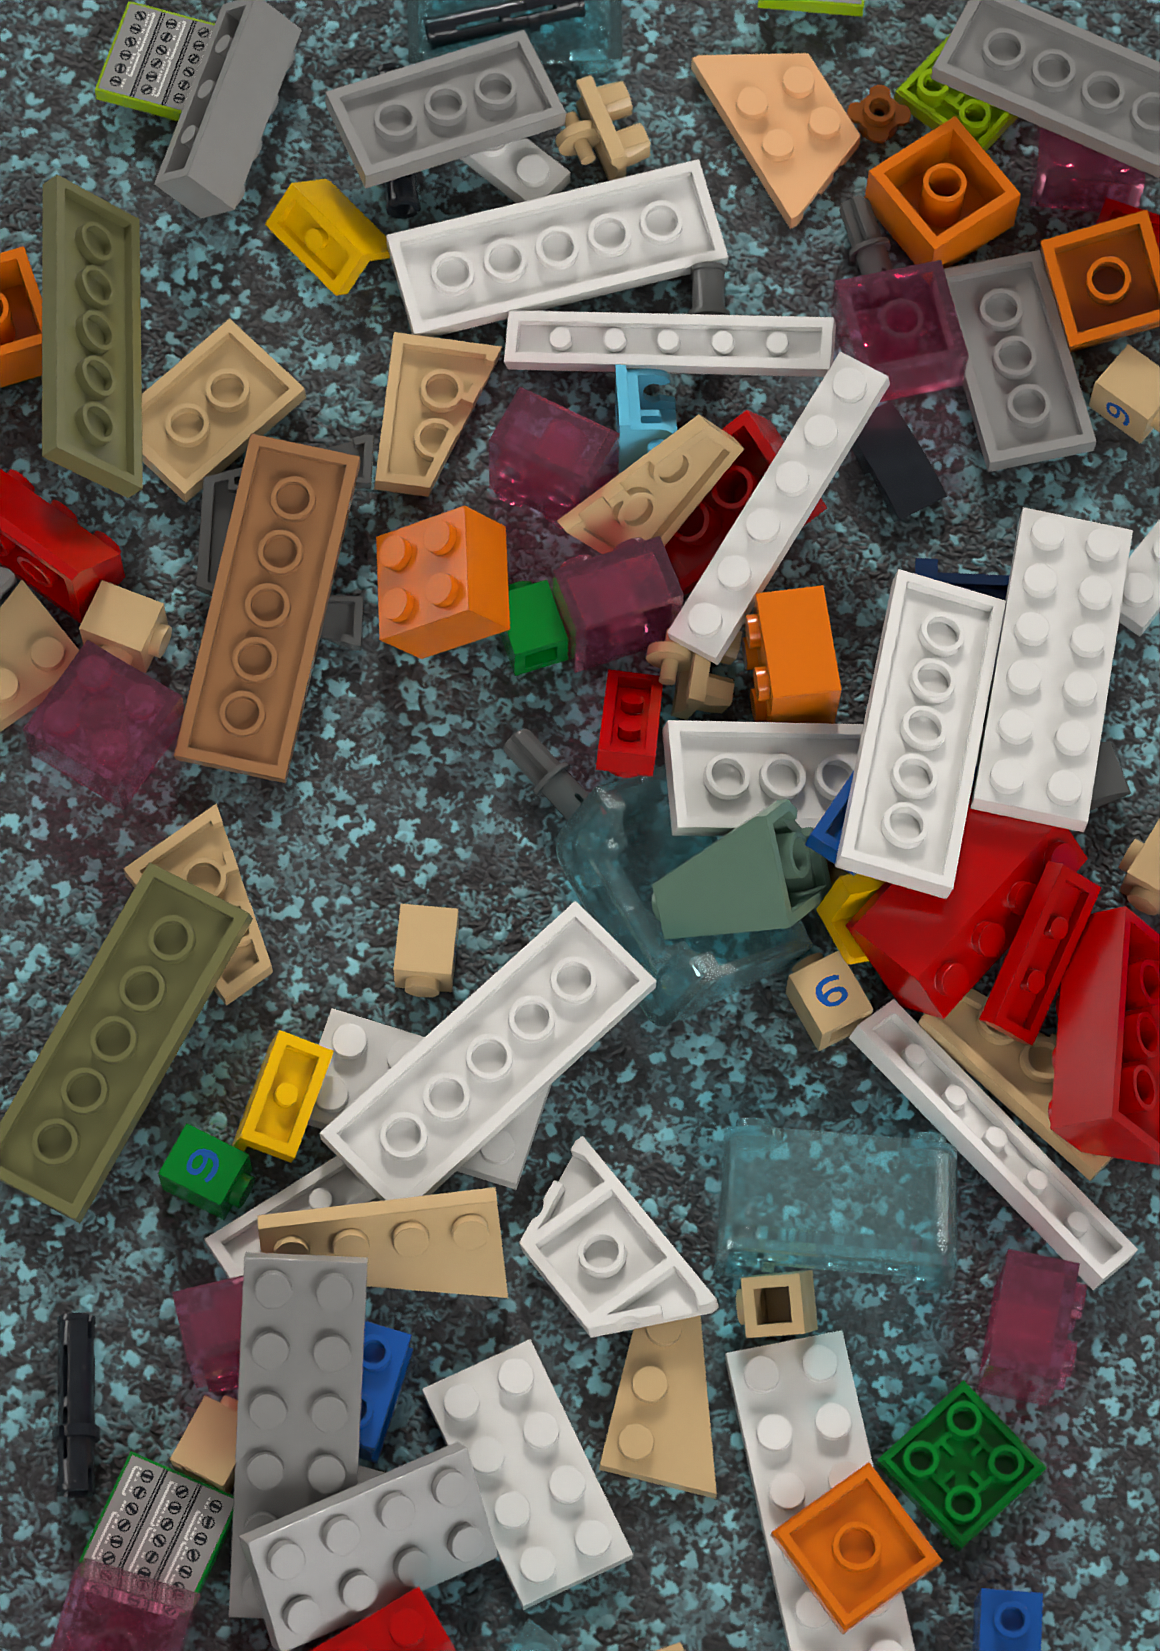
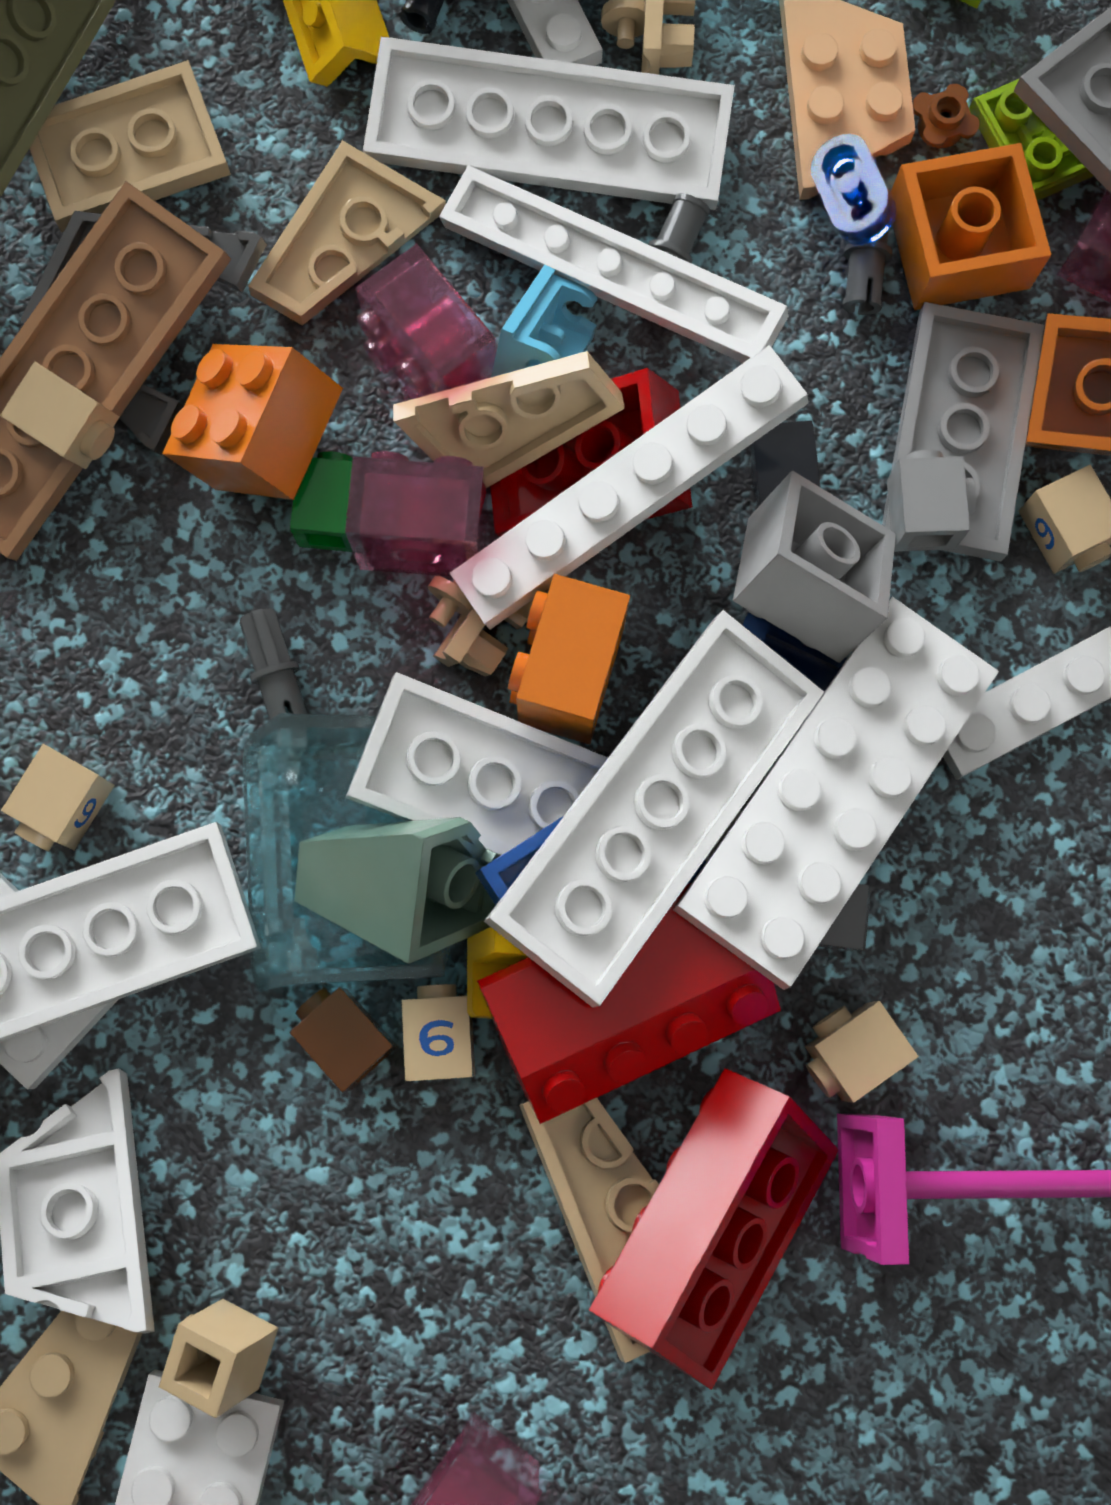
camera: 25 degrees right, 10 degrees up
red plate [595,669,663,778] -> none
clear light blue windscreen [713,1118,958,1295] -> none
clear pink brick [830,260,969,402] -> none
white plate [849,999,1138,1291] -> none
red plate [979,861,1102,1046] -> none
none -> tan brick [0,361,120,469]
none -> reddish brown brick [289,987,399,1093]
none -> light grey brick [733,470,896,663]
none -> clear blue plate [810,134,896,245]
none -> light grey brick [887,450,976,552]

